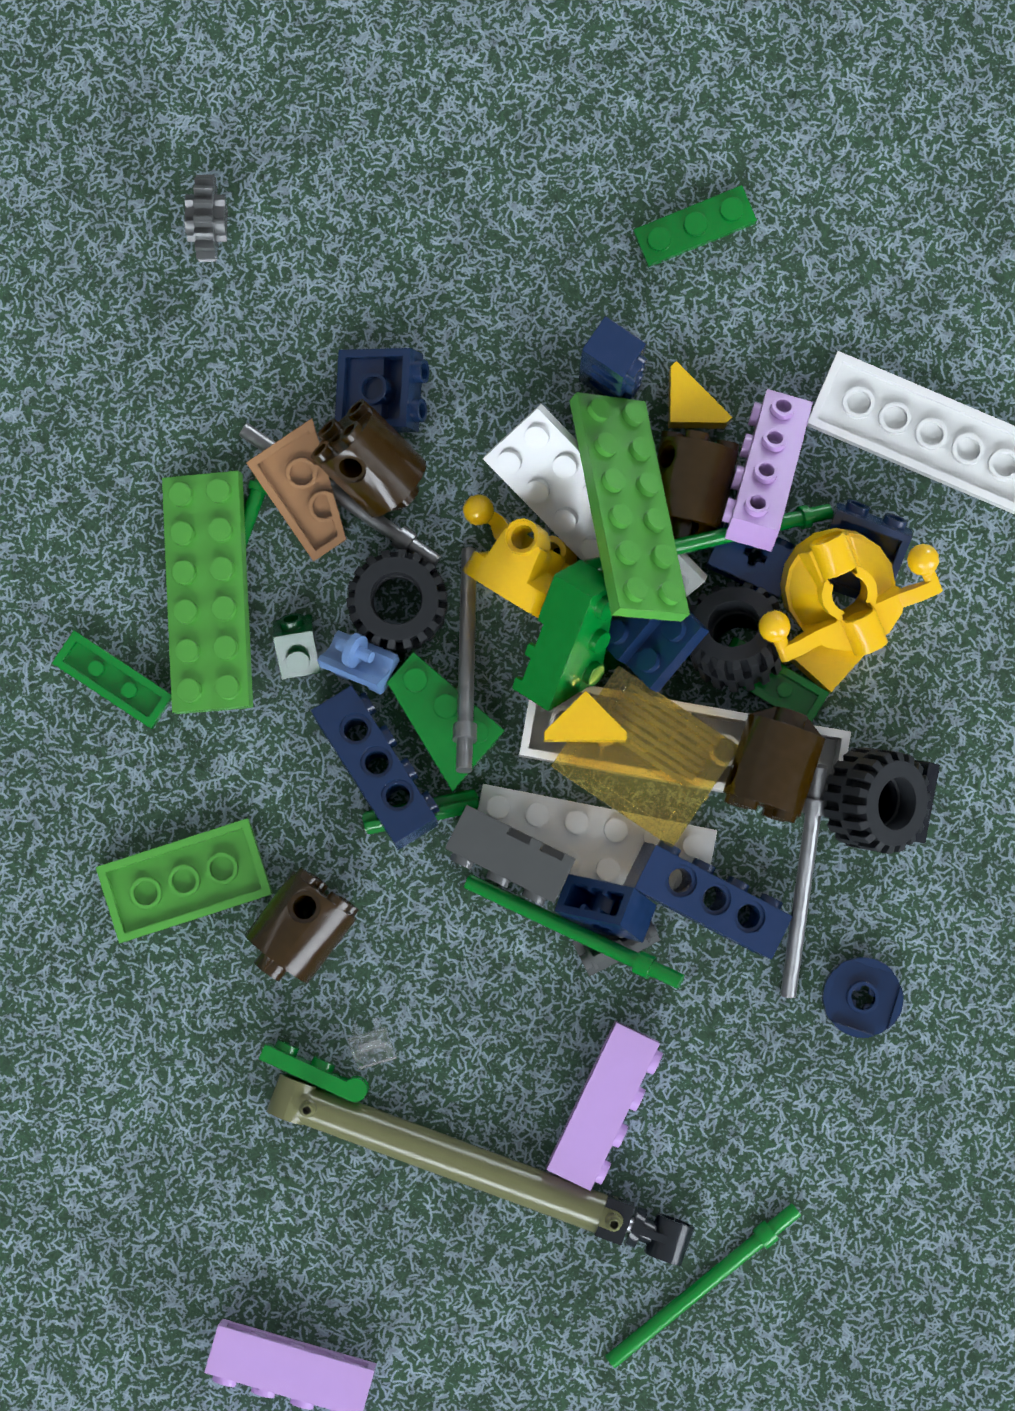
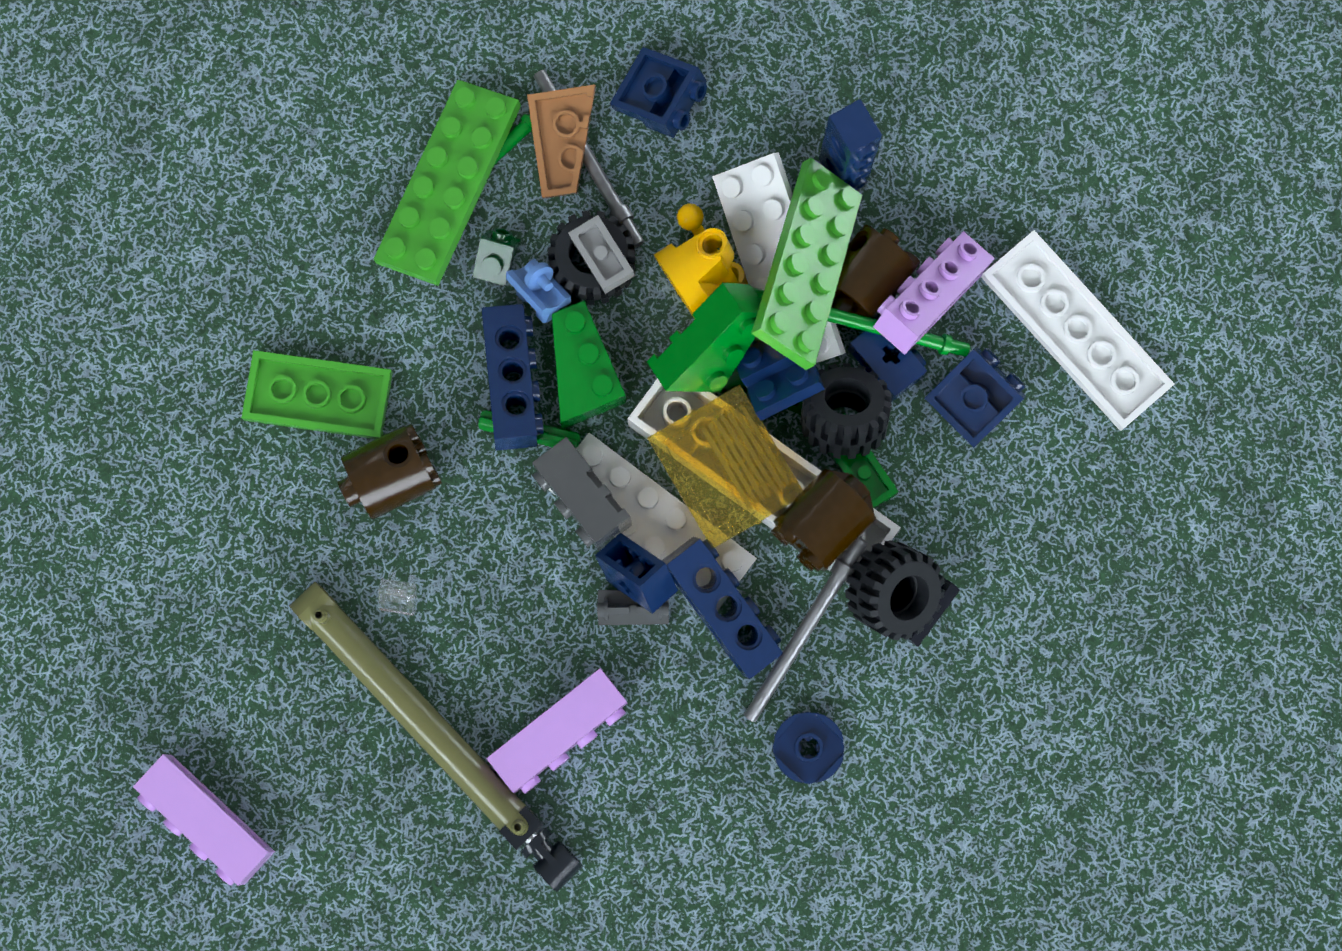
camera: 20 degrees right, 5 degrees down
green plate [52,630,171,729] -> none
green plate [259,1039,369,1102] -> none
dark brown cylinder [311,399,426,518] -> none
flat silver bar [453,547,477,773] -> none
green bar [464,874,685,989] -> none
yellow slope [544,691,627,742] -> none
green bar [605,1203,802,1368] -> none
green plate [633,185,757,268] -> none
yellow slope [668,361,732,429] -> none
yellow piece [759,528,943,662] -> none
yellow slope [790,645,864,693] -> none
none -> light grey plate [568,215,635,294]

